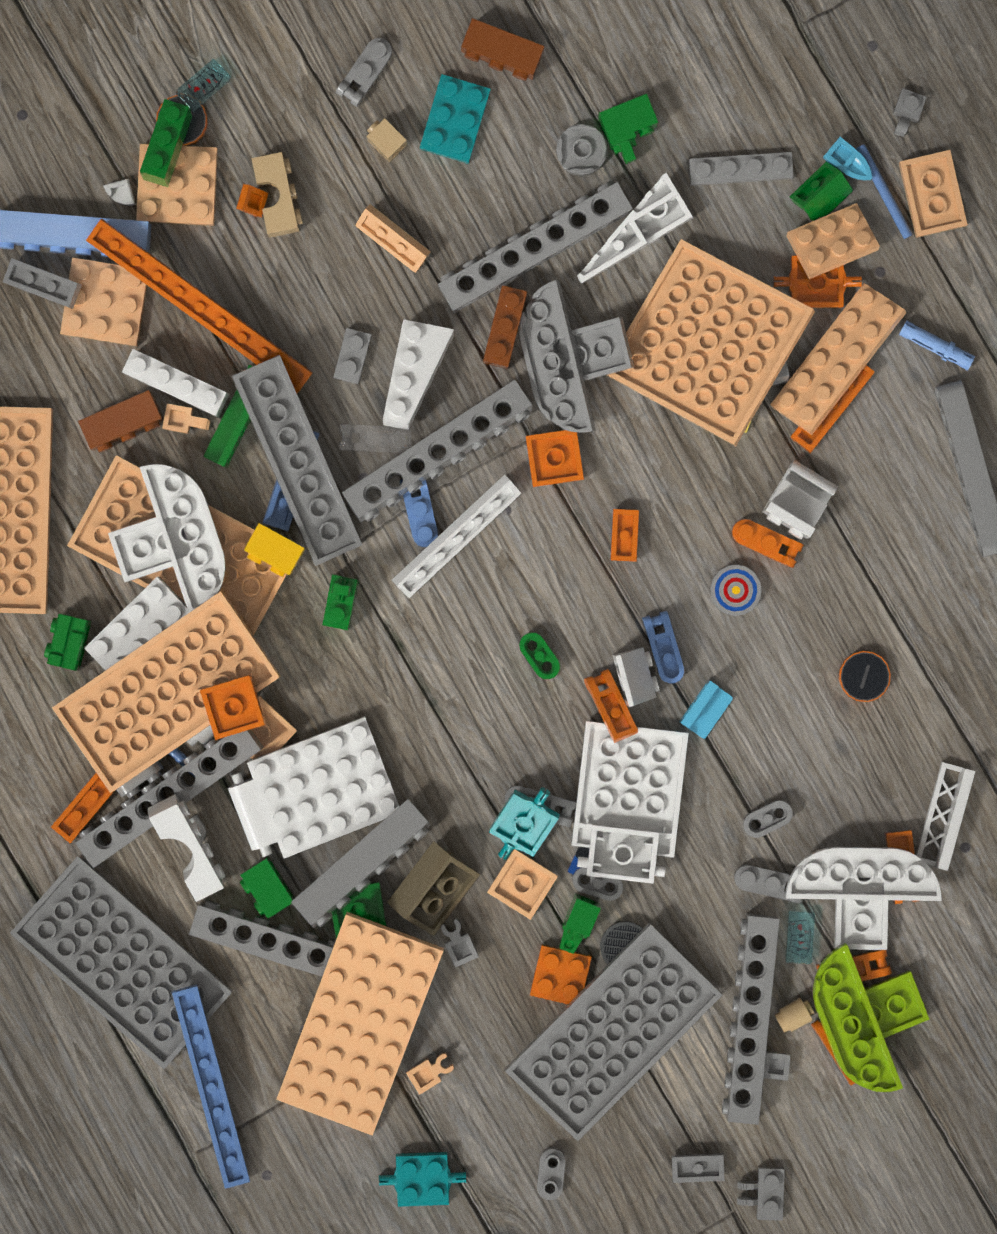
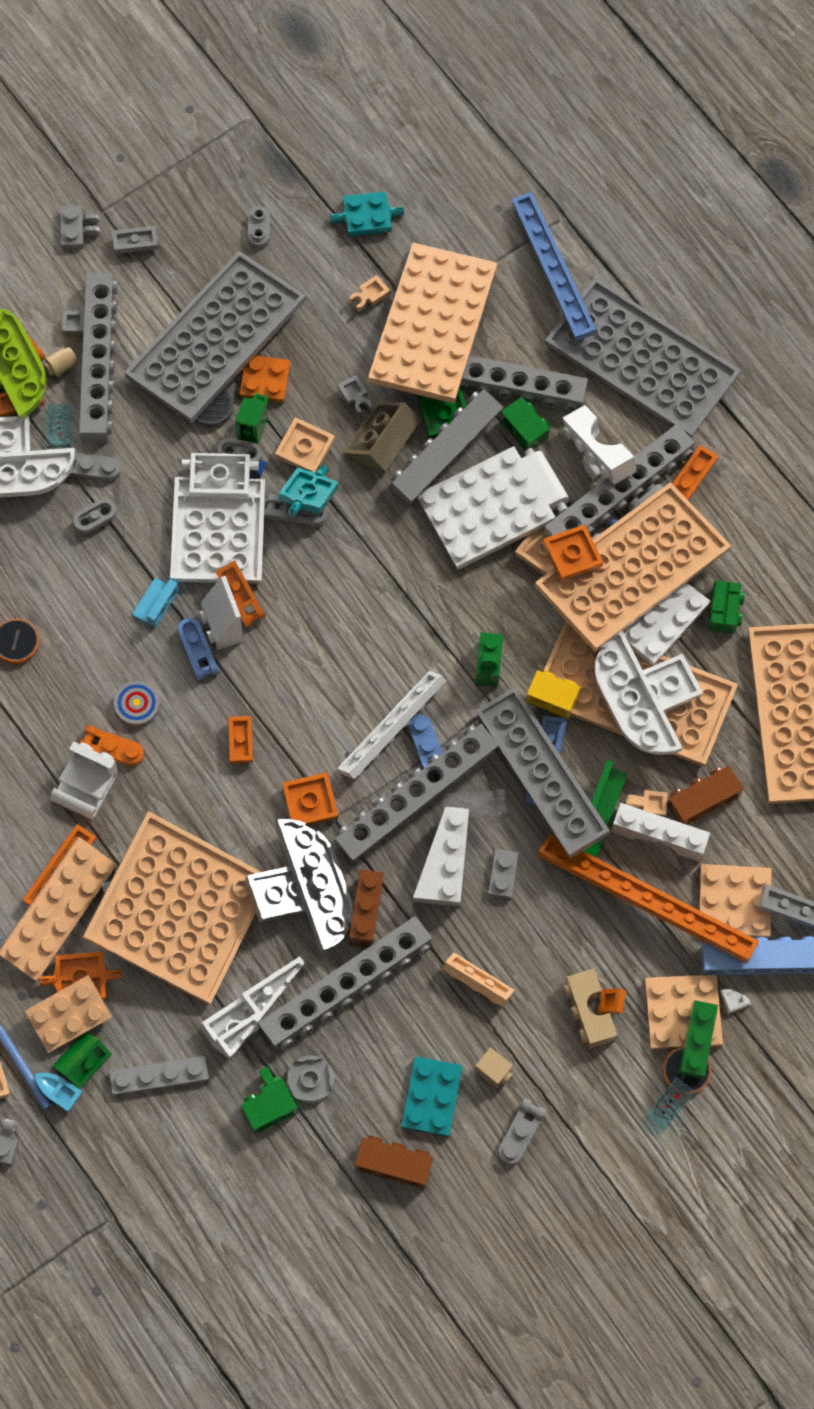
camera: 170 degrees right, 20 degrees down
green plate [519,633,560,679] -> none

